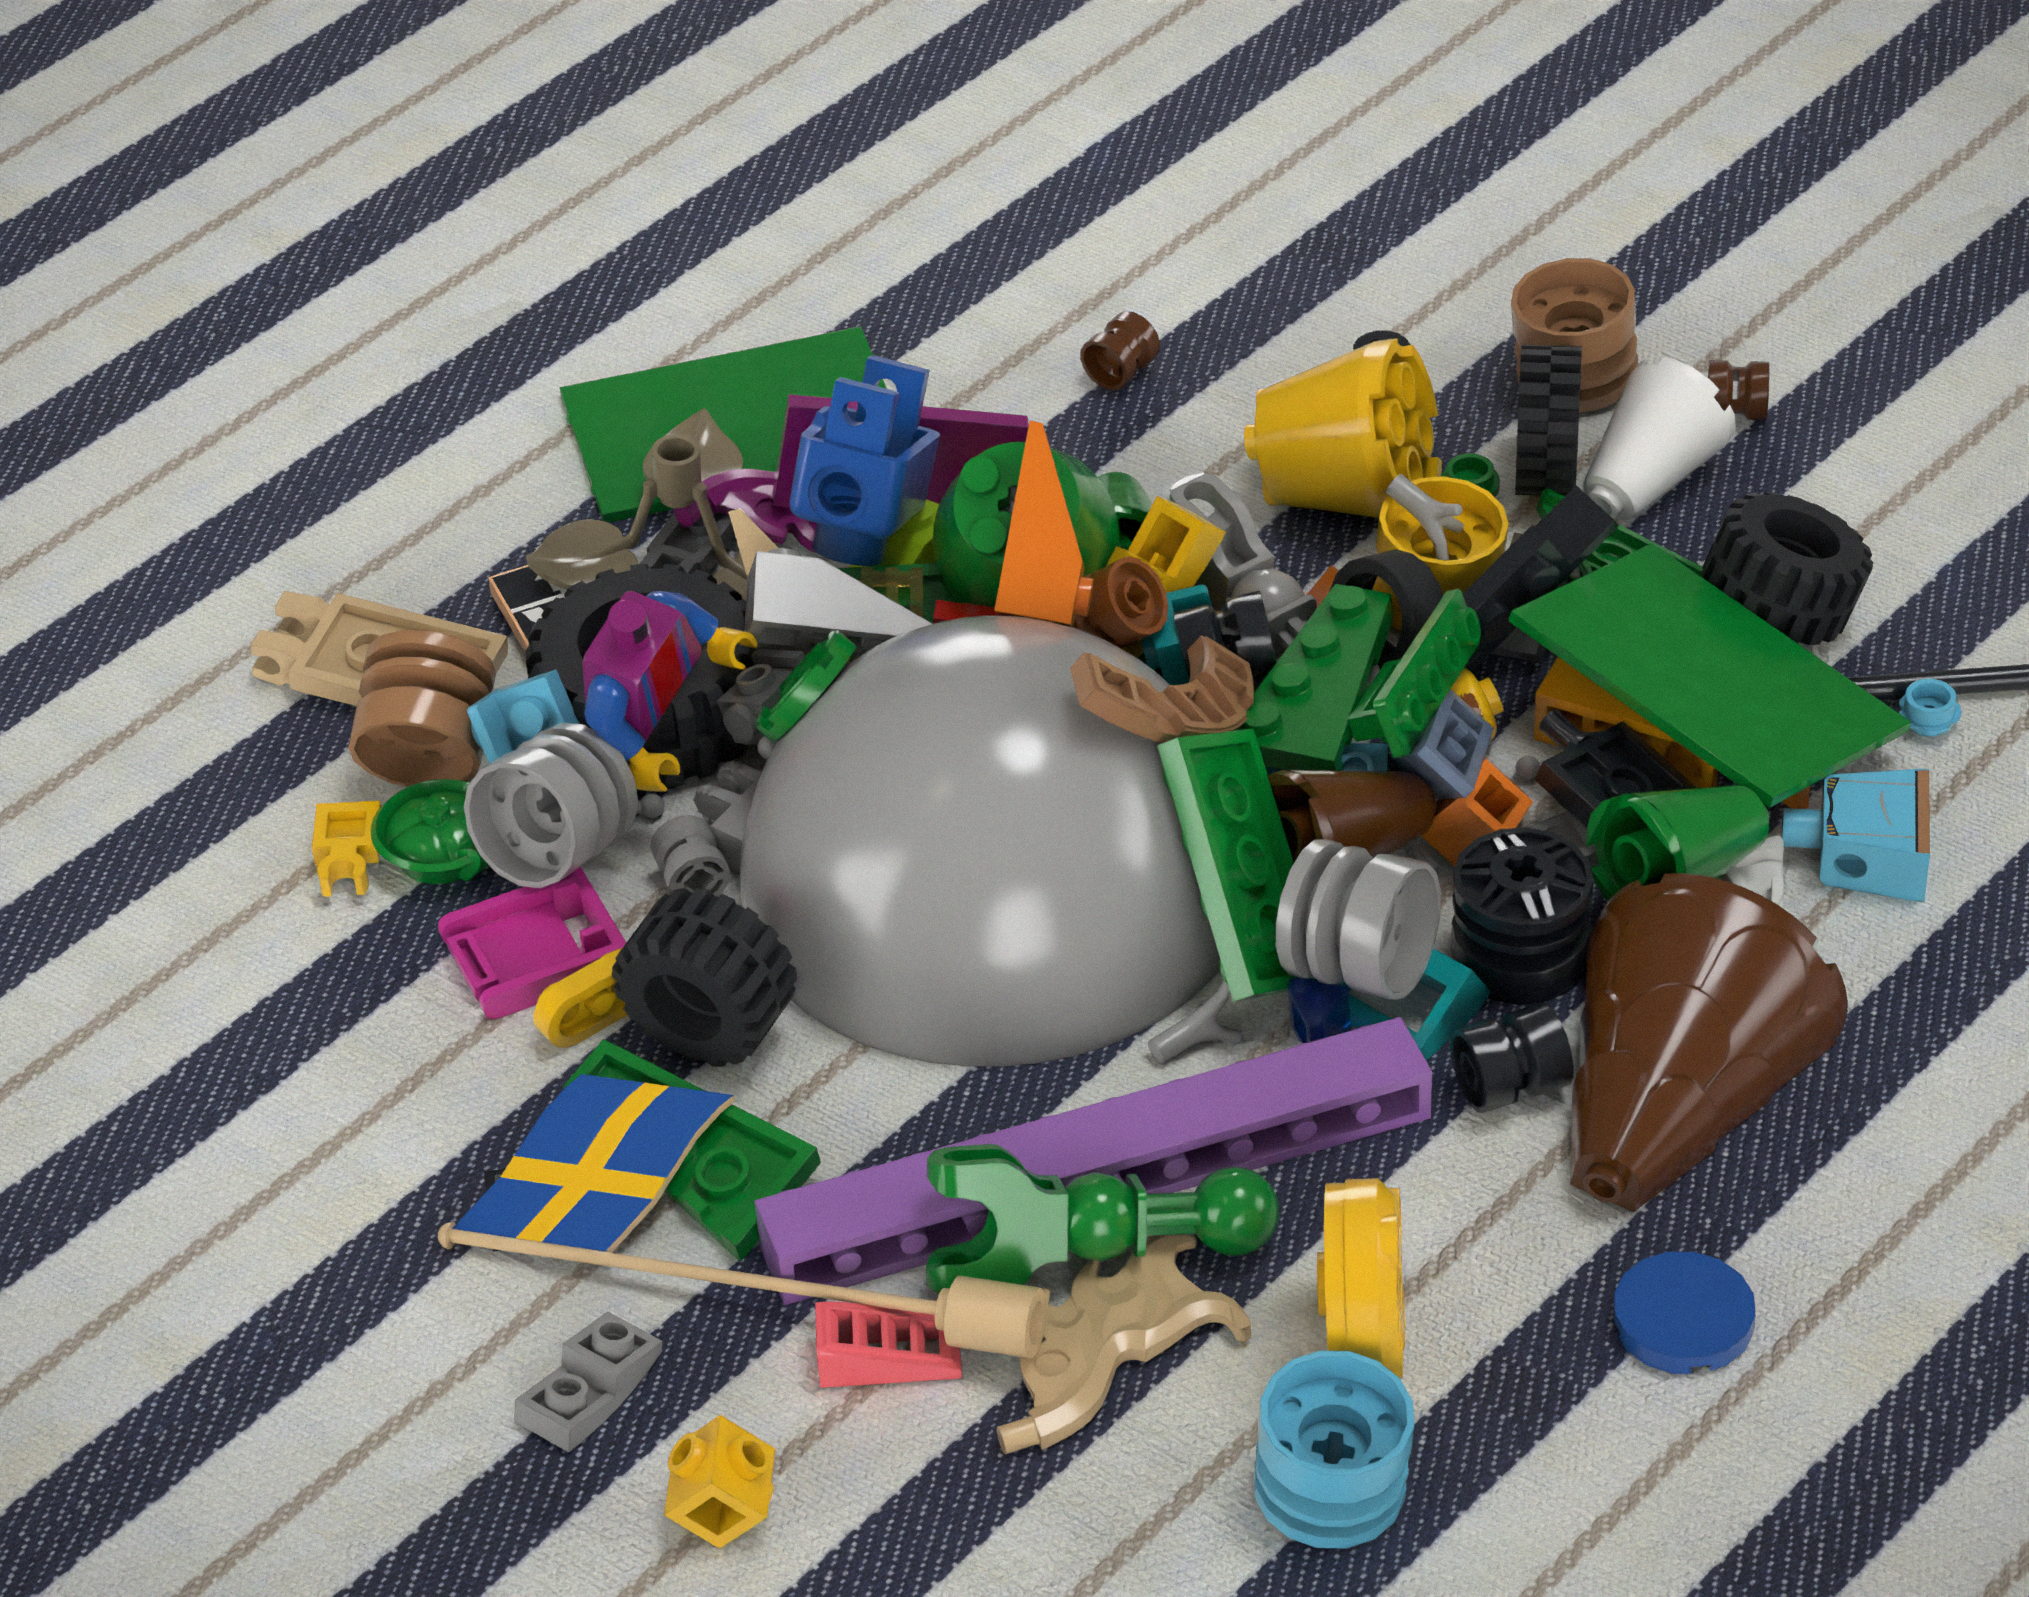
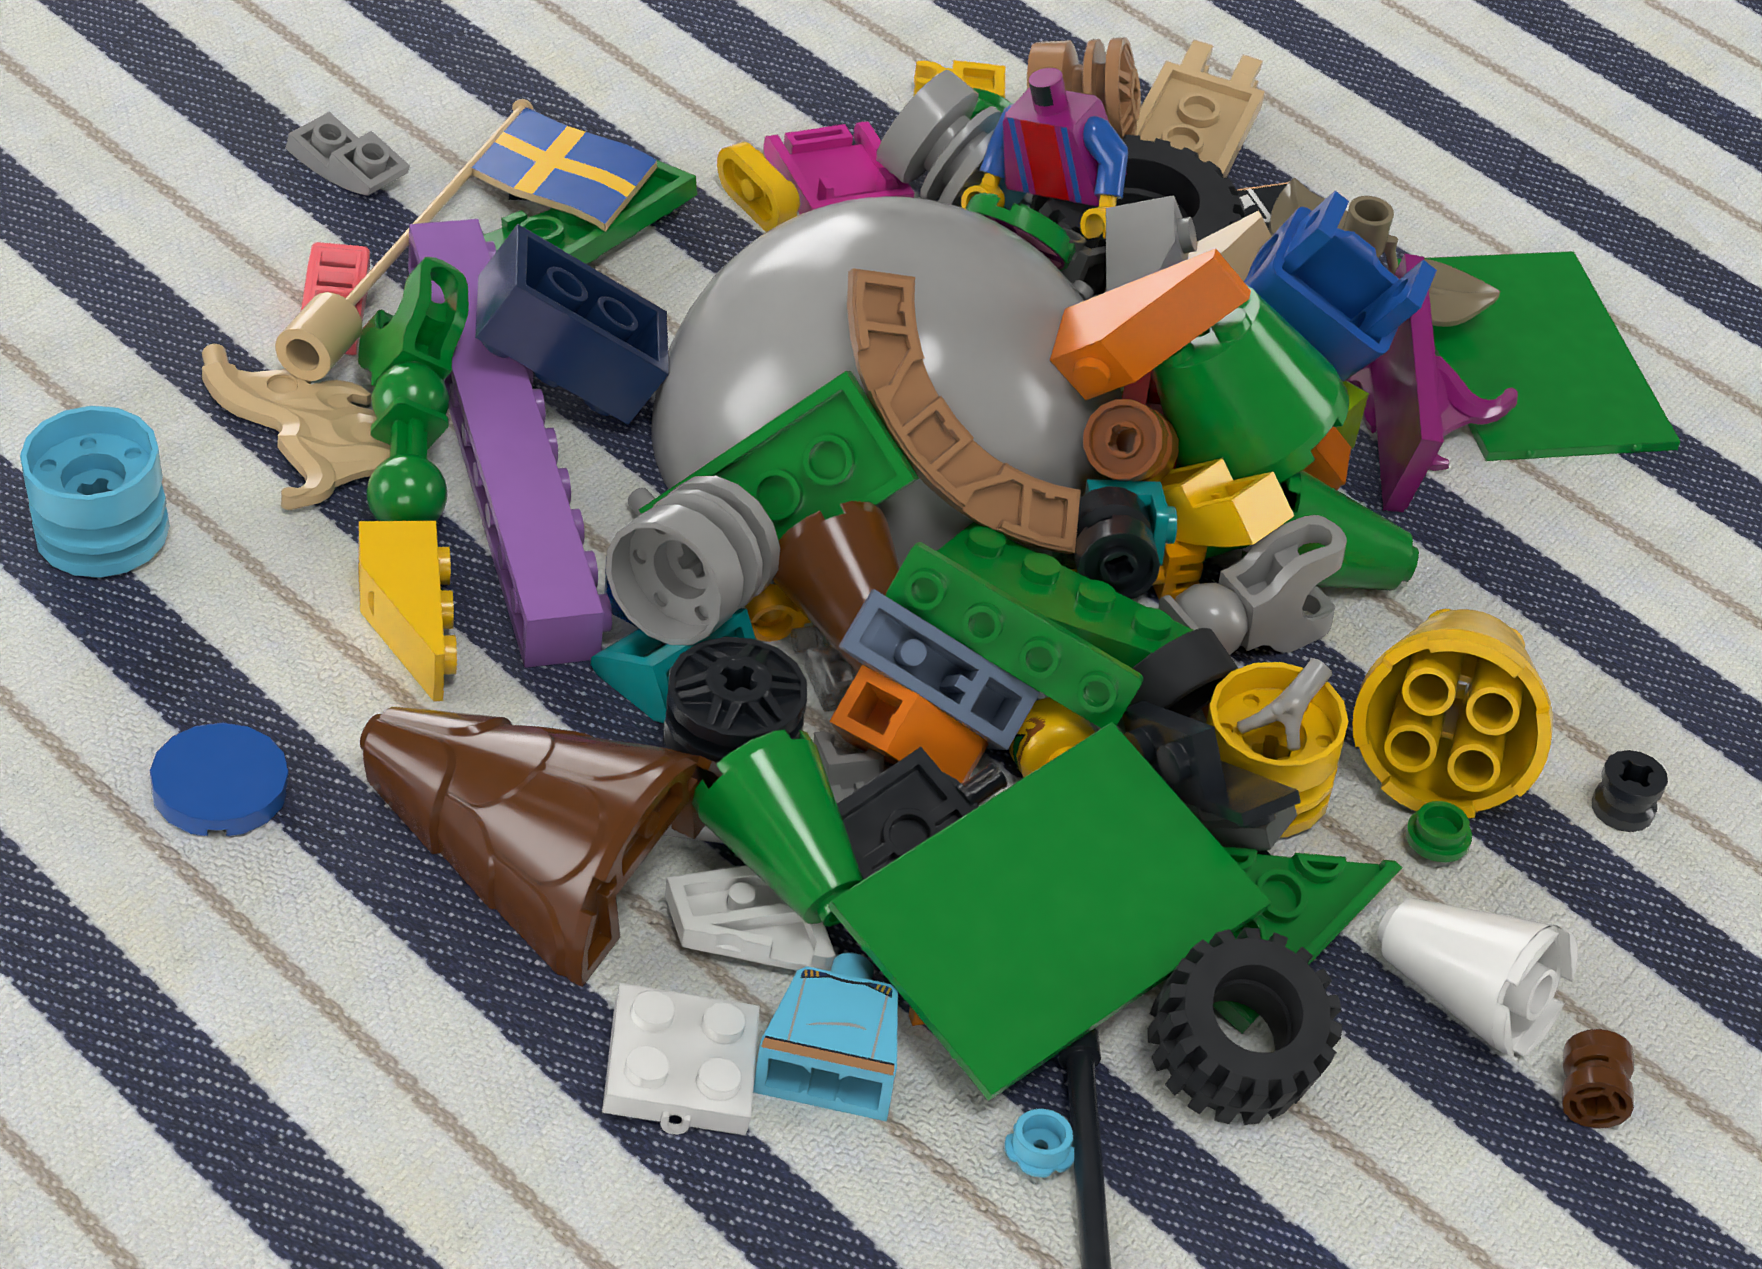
camera: 85 degrees right, 0 degrees up
black tyre [612,888,797,1067] -> none
yellow brick [664,1415,775,1549] -> none
reddish brown wheel [1080,311,1160,390] -> none
yellow piece [1317,1178,1405,1379] -> none
black wheel [1450,1002,1574,1113] -> none
medium nougat wheel [1511,258,1638,413] -> none
black tyre [1515,345,1582,496] -> none
none -> yellow slope [358,521,457,701]
none -> dark blue brick [475,224,669,425]
none -> white plate [602,983,760,1136]

